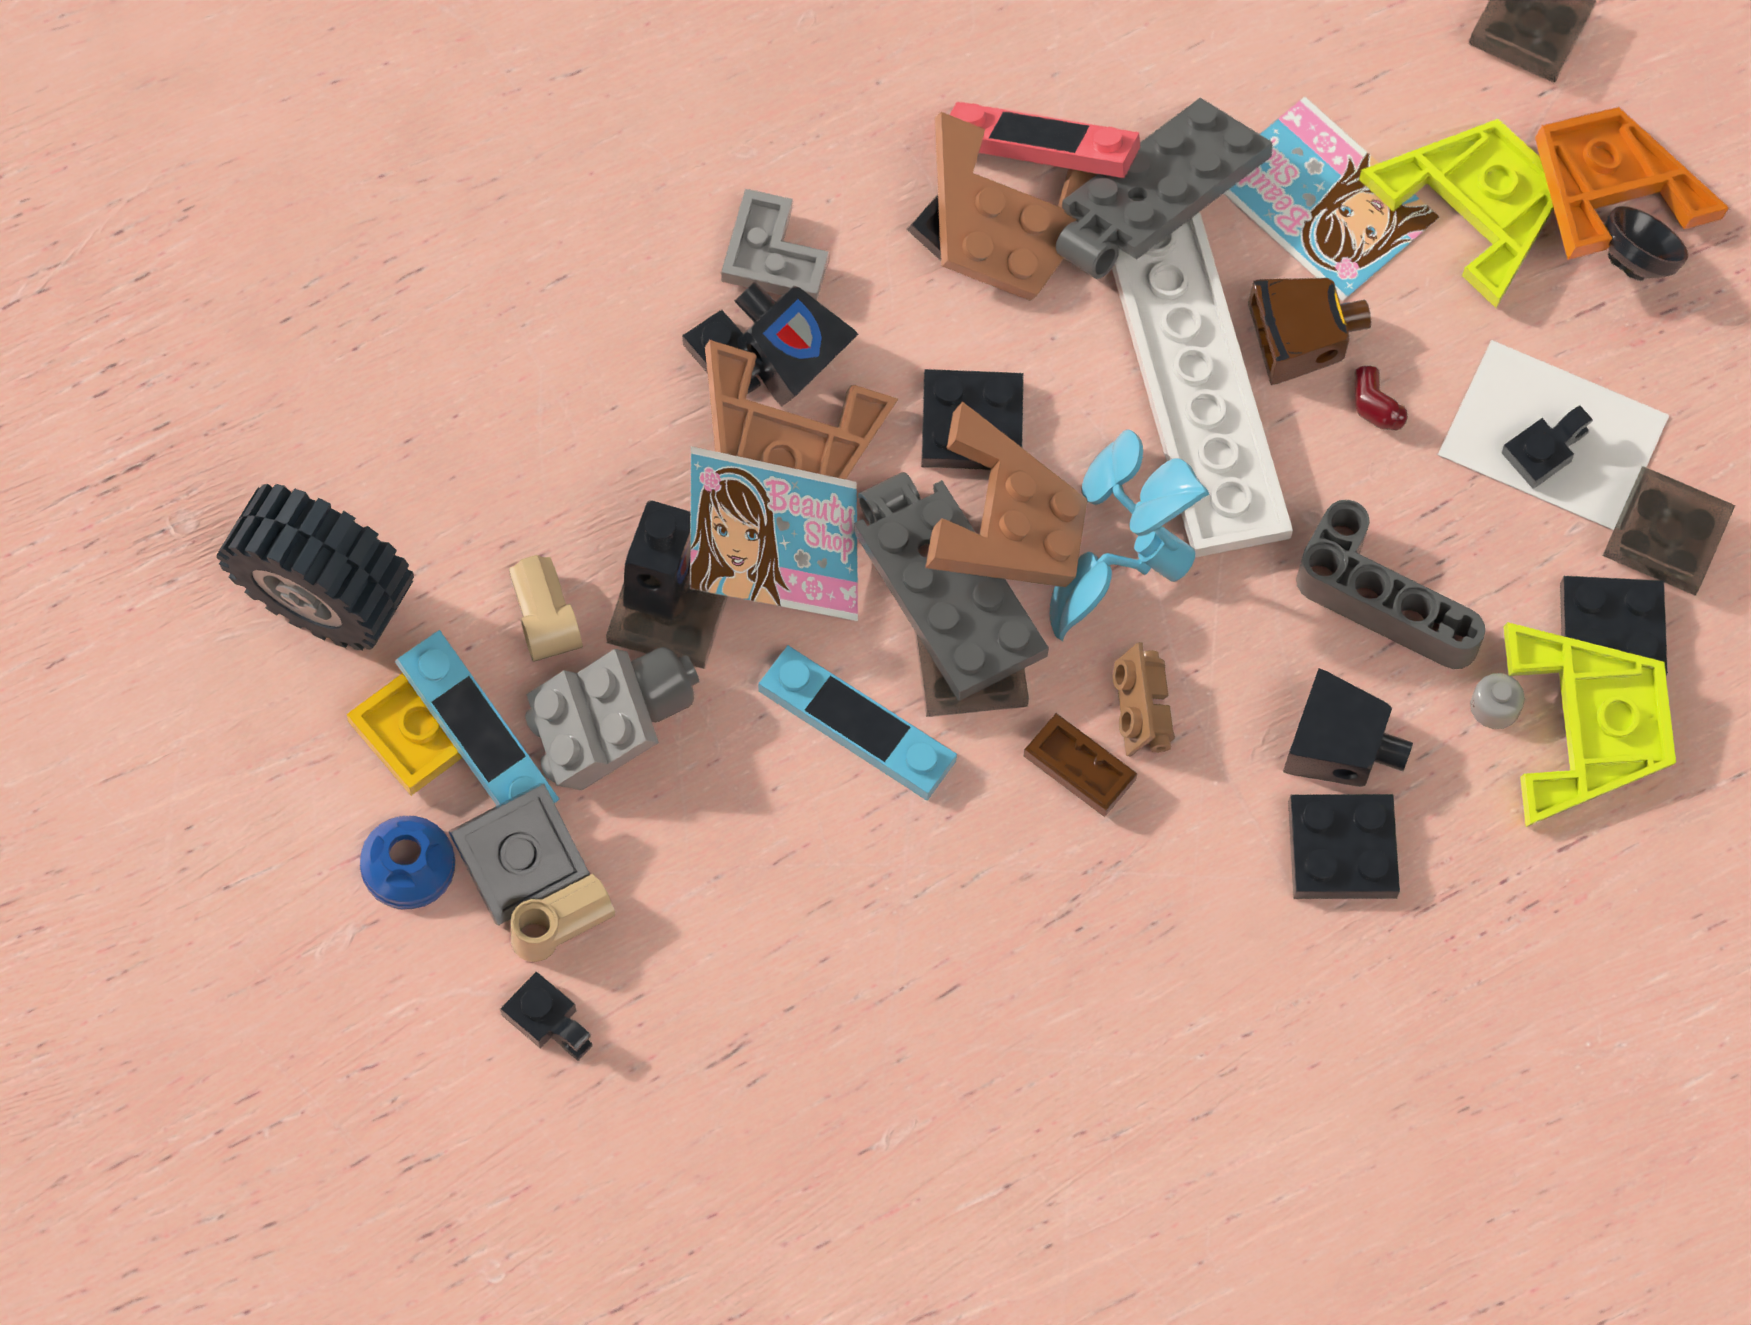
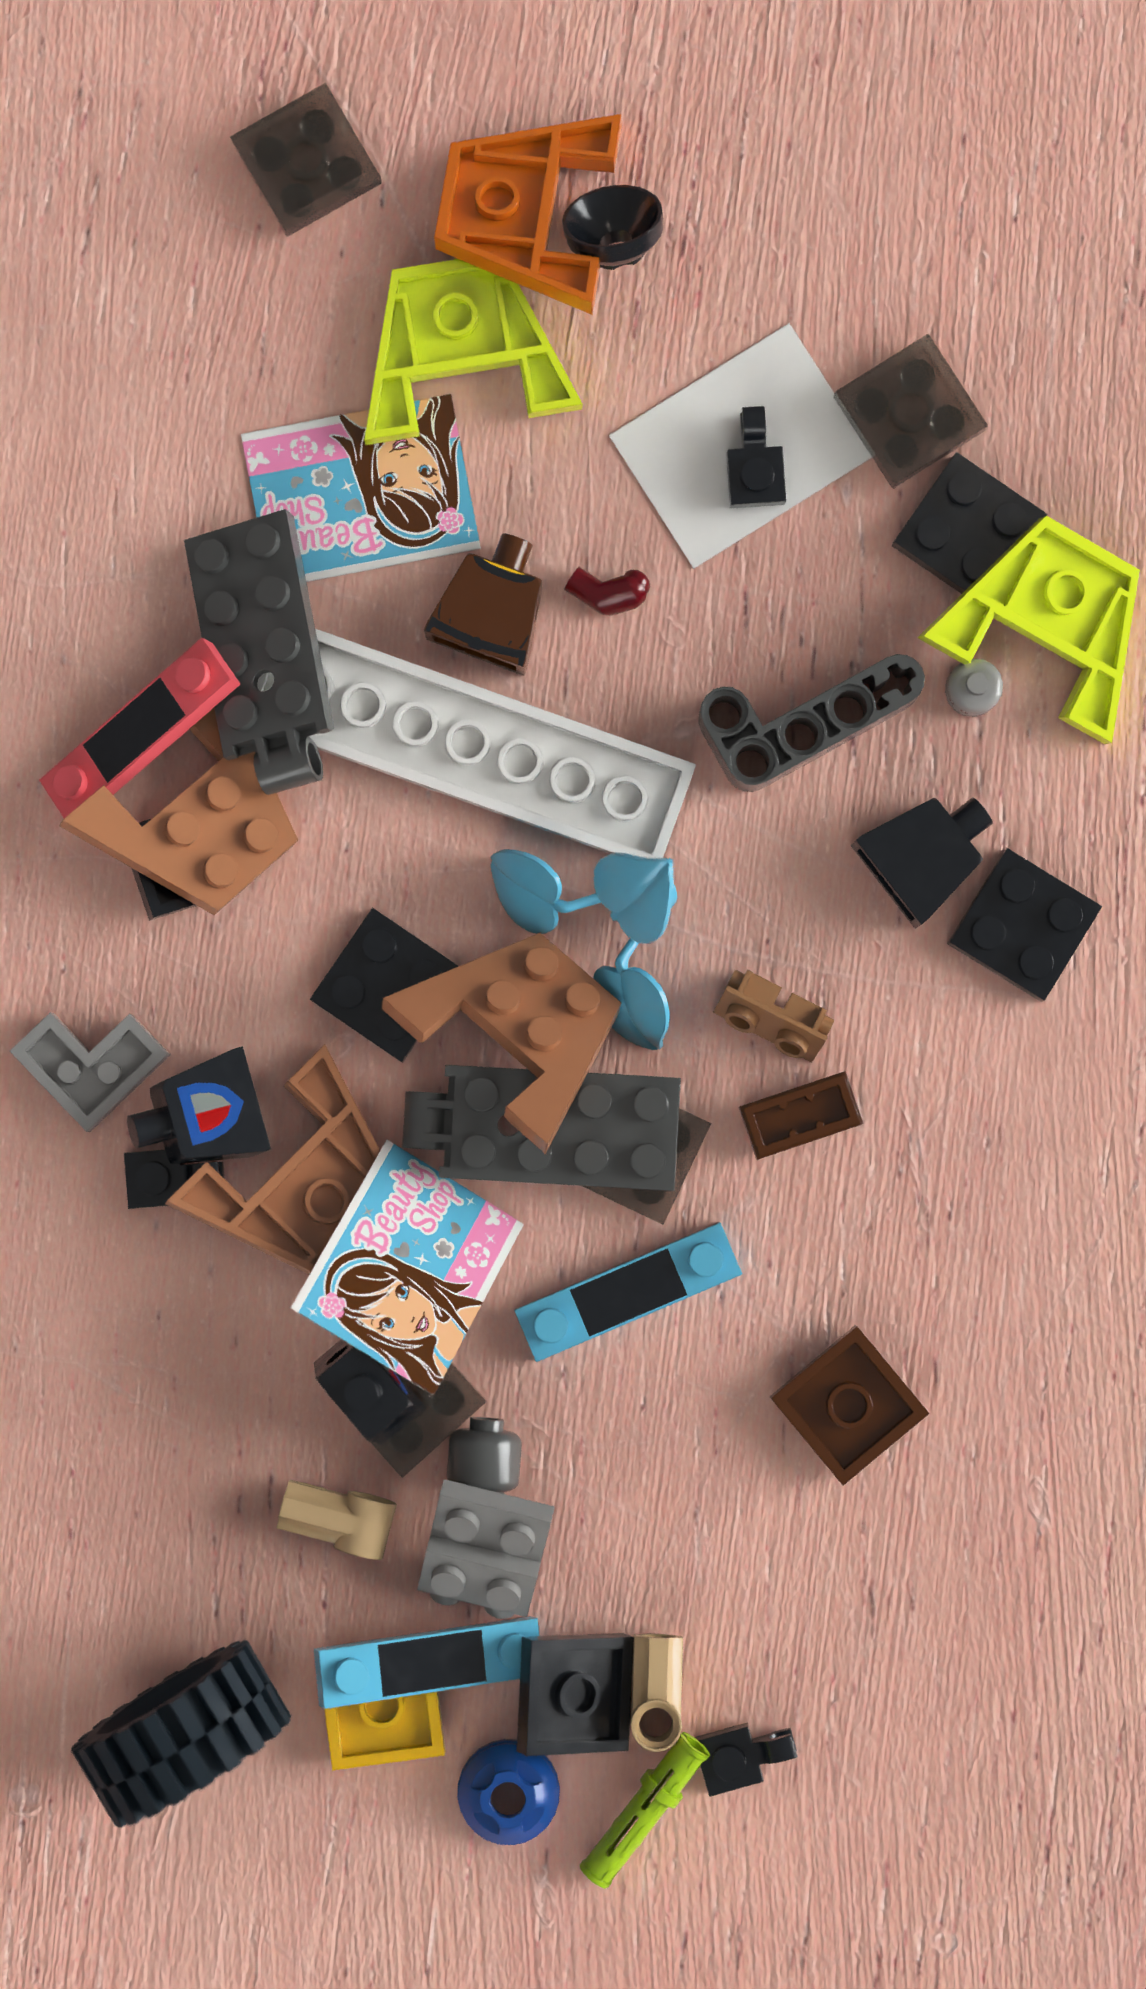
camera: 55 degrees left, 20 degrees up
none -> lime pin [579,1732,710,1888]
none -> reddish brown plate [770,1325,930,1486]

